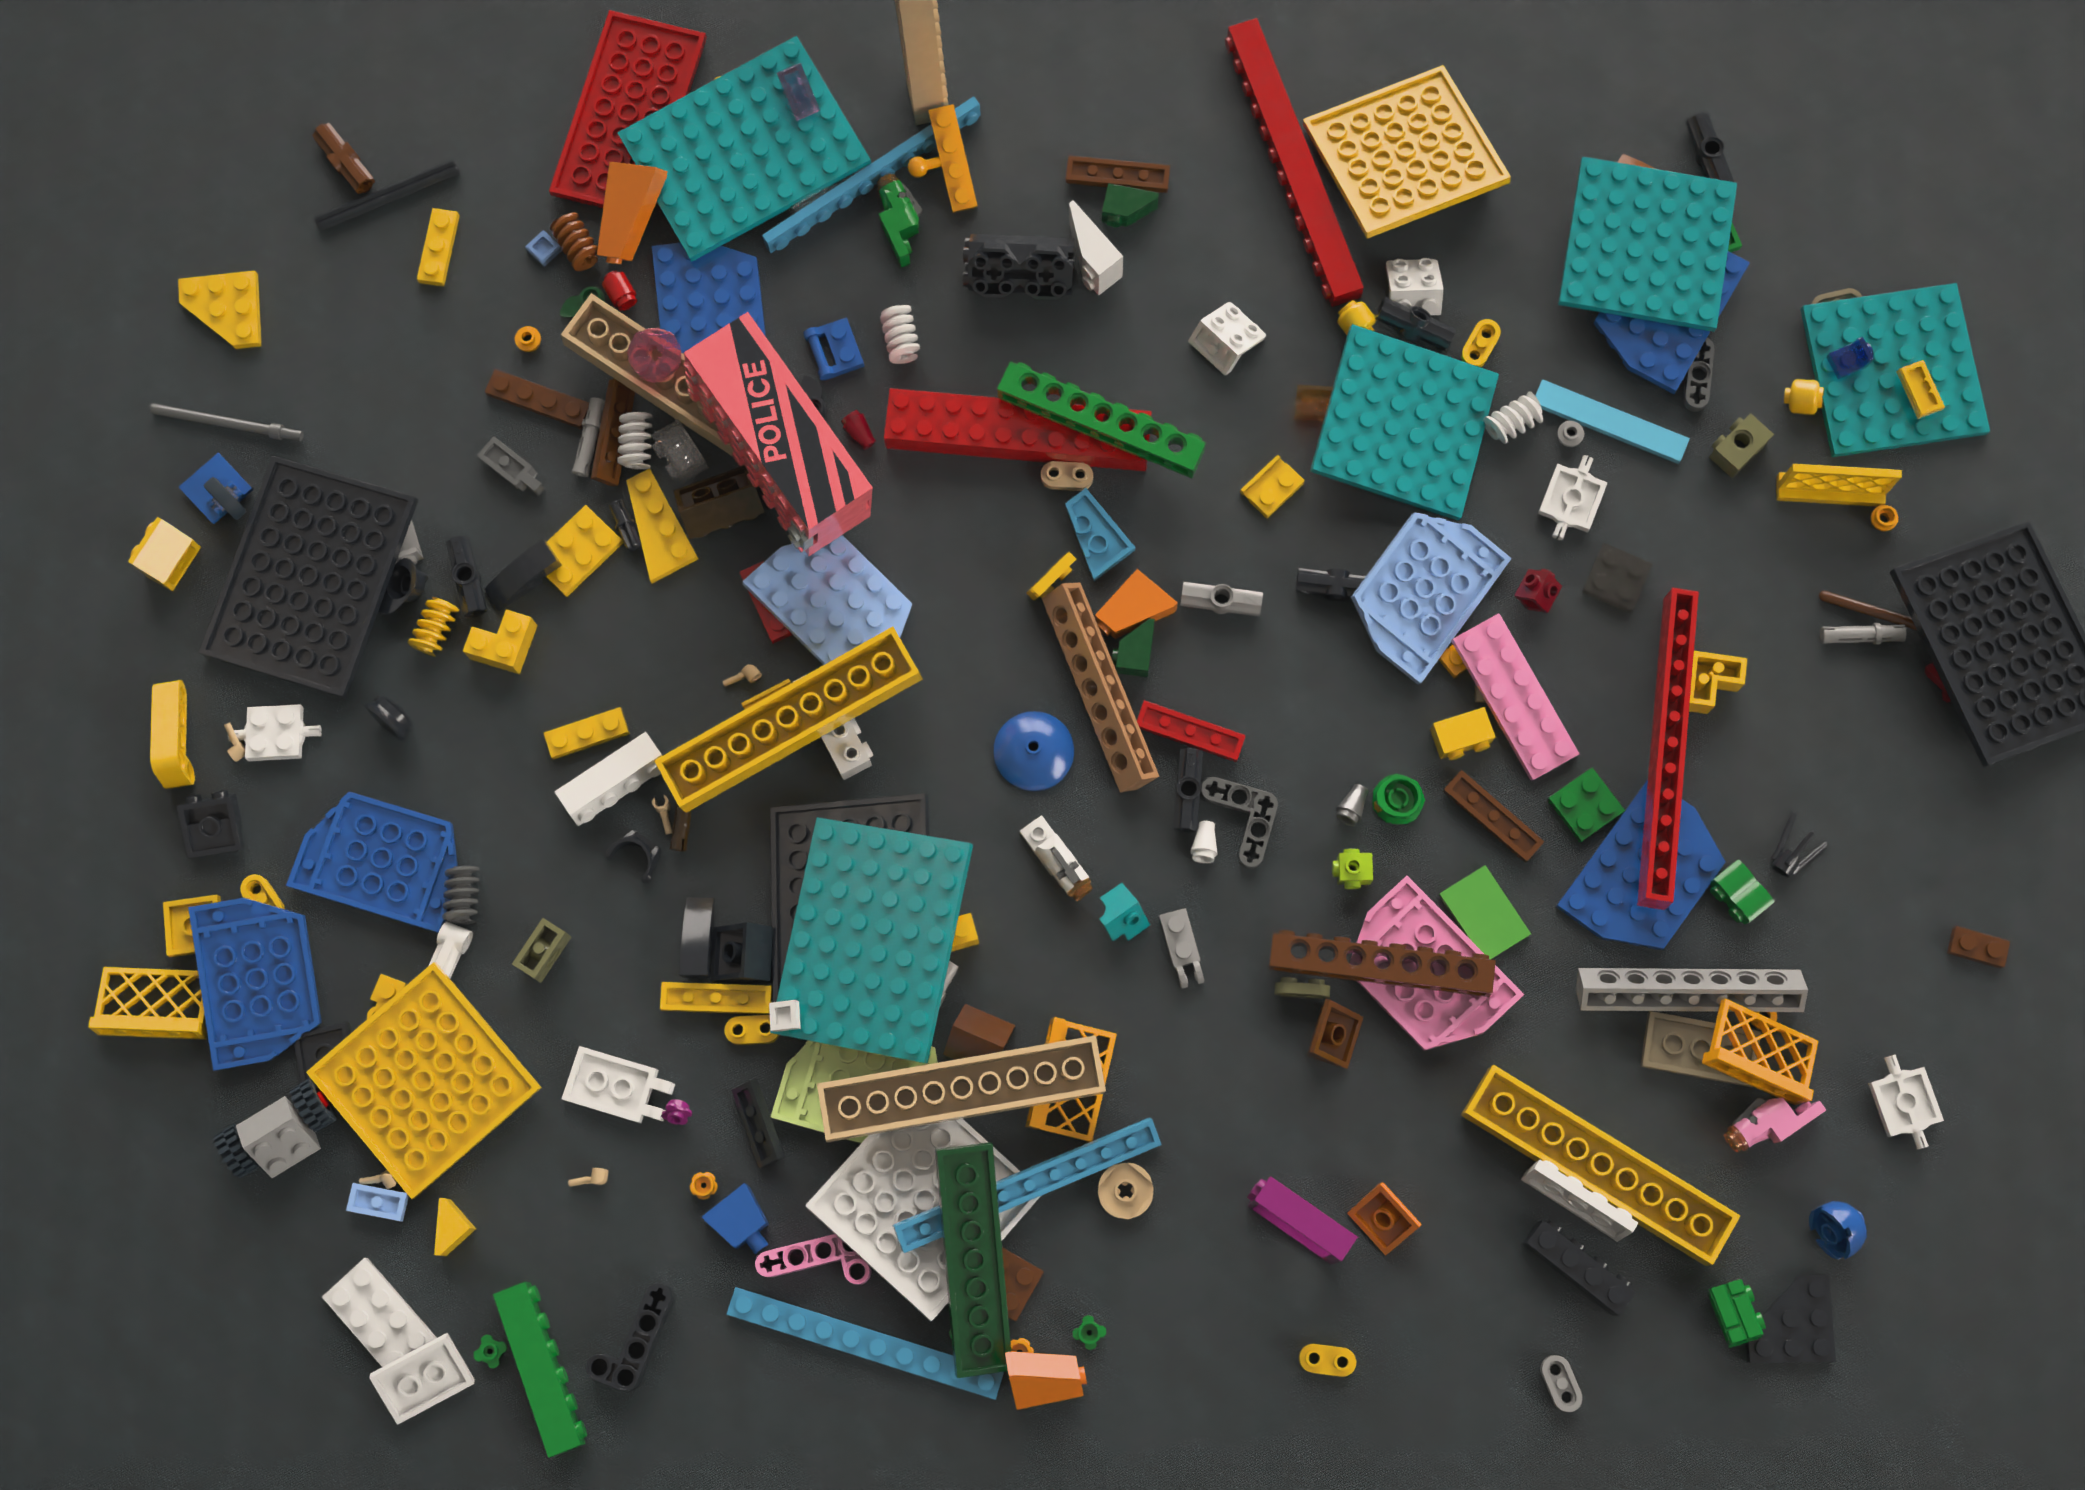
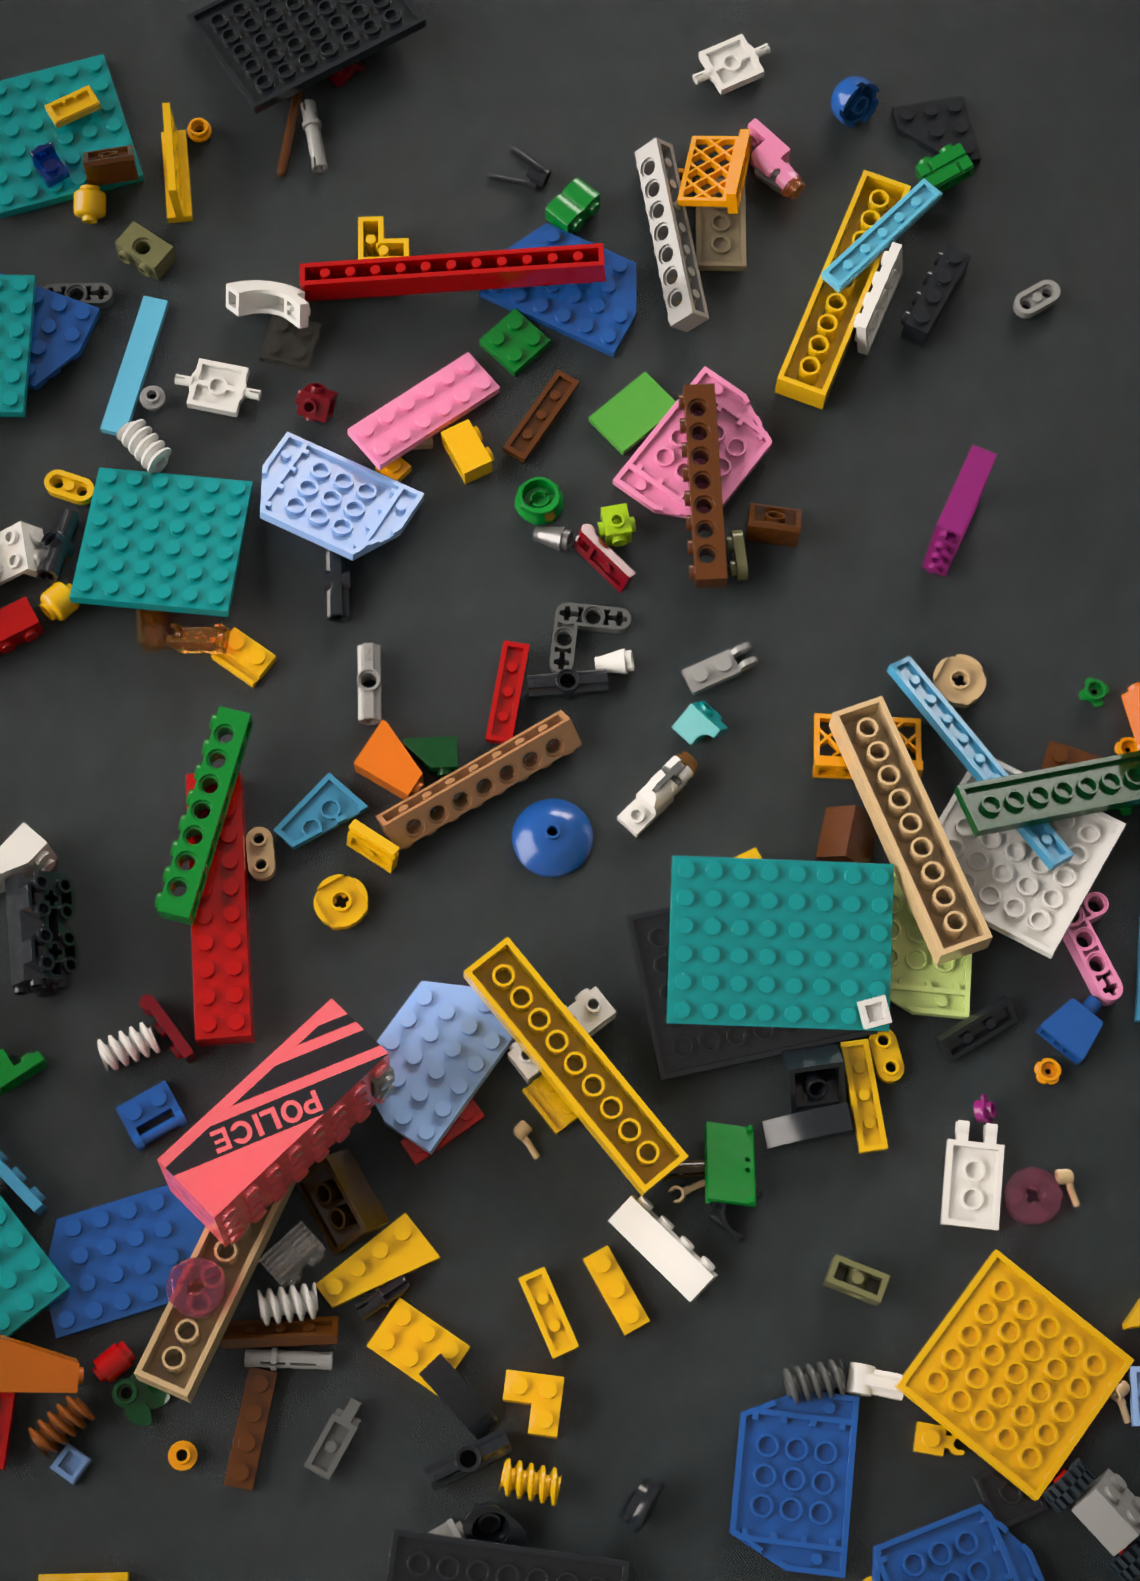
camera: 105 degrees left, 5 degrees down
dark red cone [841,410,877,450] -> none
white bracket [1188,302,1266,375] -> none
yellow plate [1299,1344,1356,1377] -> none
orange slope [1347,1182,1422,1256] -> none
reddish brown plate [1947,926,2010,969] -> none
none -> reddish brown slope [83,145,139,186]
none -> dark red plate [139,994,198,1064]
none -> clear orange hinge [166,623,231,654]
none -> white arch [226,280,310,329]
none -> yellow plate [314,874,369,930]
none -> yellow plate [518,1267,579,1359]
none -> dark red plate [573,524,636,593]
none -> green door [704,1122,756,1207]
none -> medium azure tile [821,178,943,293]
none -> clear pink plate [1004,1167,1063,1225]

